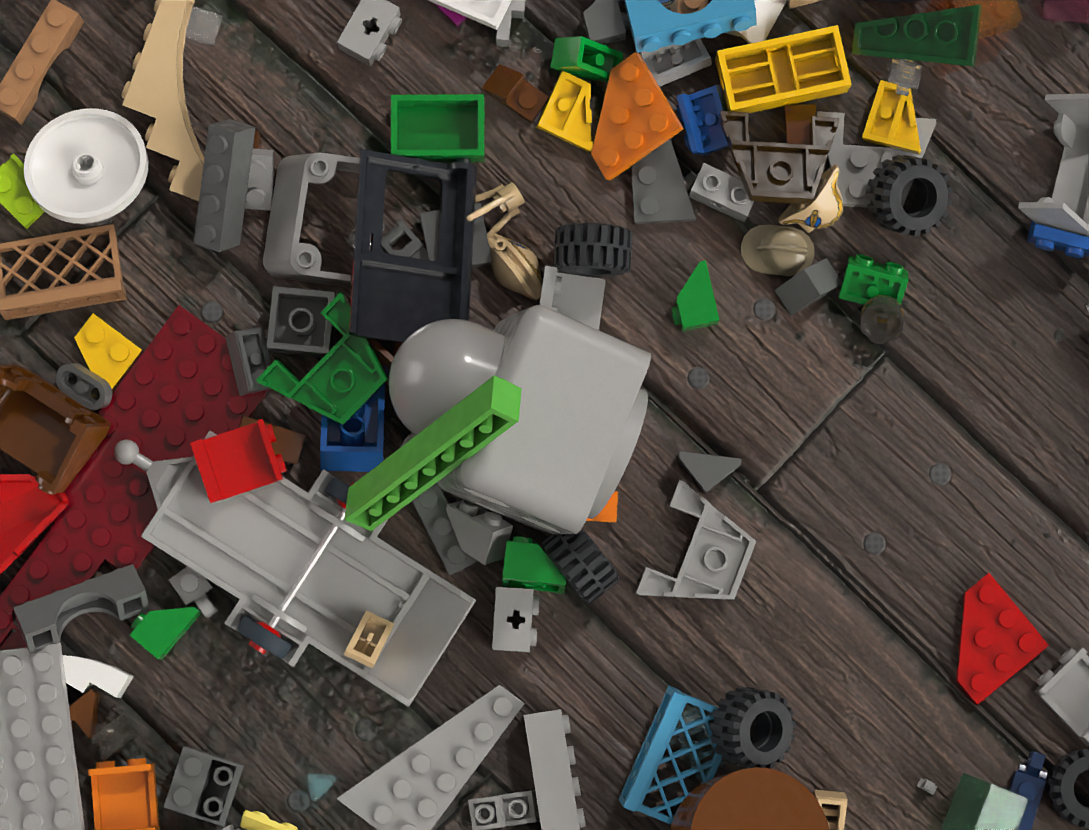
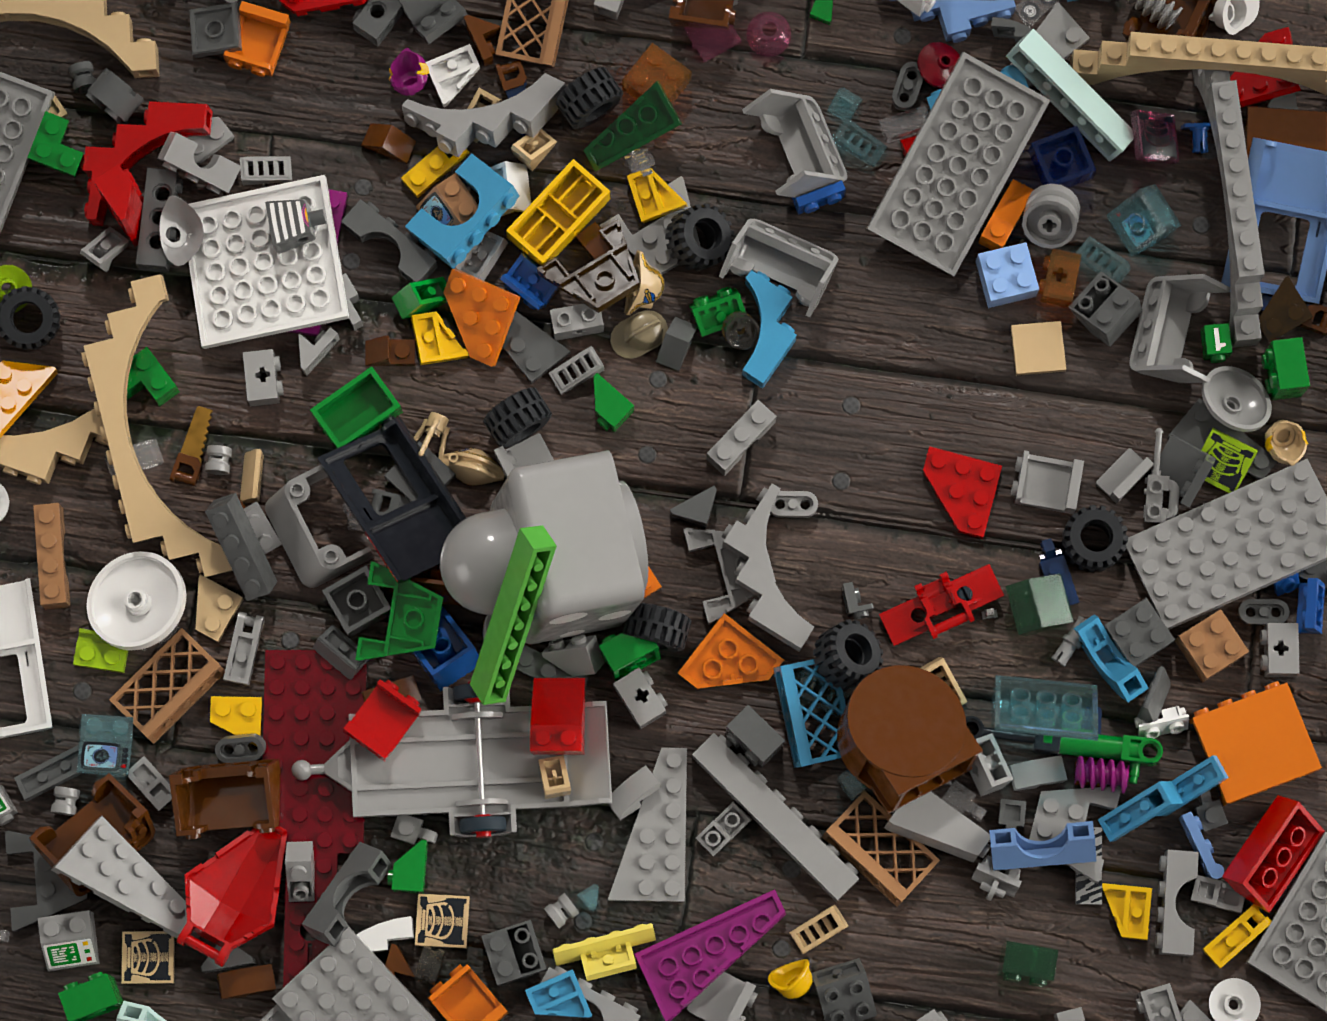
camera: 35 degrees left, 5 degrees down
none -> piece [169,406,213,486]
none -> tan wing [196,574,244,643]
none -> light grey wheel [204,445,232,475]
none -> light grey plate [223,612,265,686]
none -> tan slope [240,449,264,503]
none -> light grey slope [285,841,315,902]
none -> light grey slope [298,327,340,376]
none -> tile [415,894,470,949]
none -> red slope [530,678,585,755]
none -> light grey wheel [544,893,579,929]
none -> light grey slope [549,346,604,395]
none -> light grey slope [608,765,661,820]
none -> orange plate [677,613,784,689]
none -> light grey arch [706,400,777,476]
none -> light grey windscreen [719,219,838,317]
none -> light grey arch [721,483,814,652]
none -> dark grey brick [725,705,785,768]
none -> dark azure arch [742,270,797,389]
none -> light grey plate [770,491,818,518]
none -> dark grey bracket [841,582,874,620]
none -> red piece [879,564,1004,646]

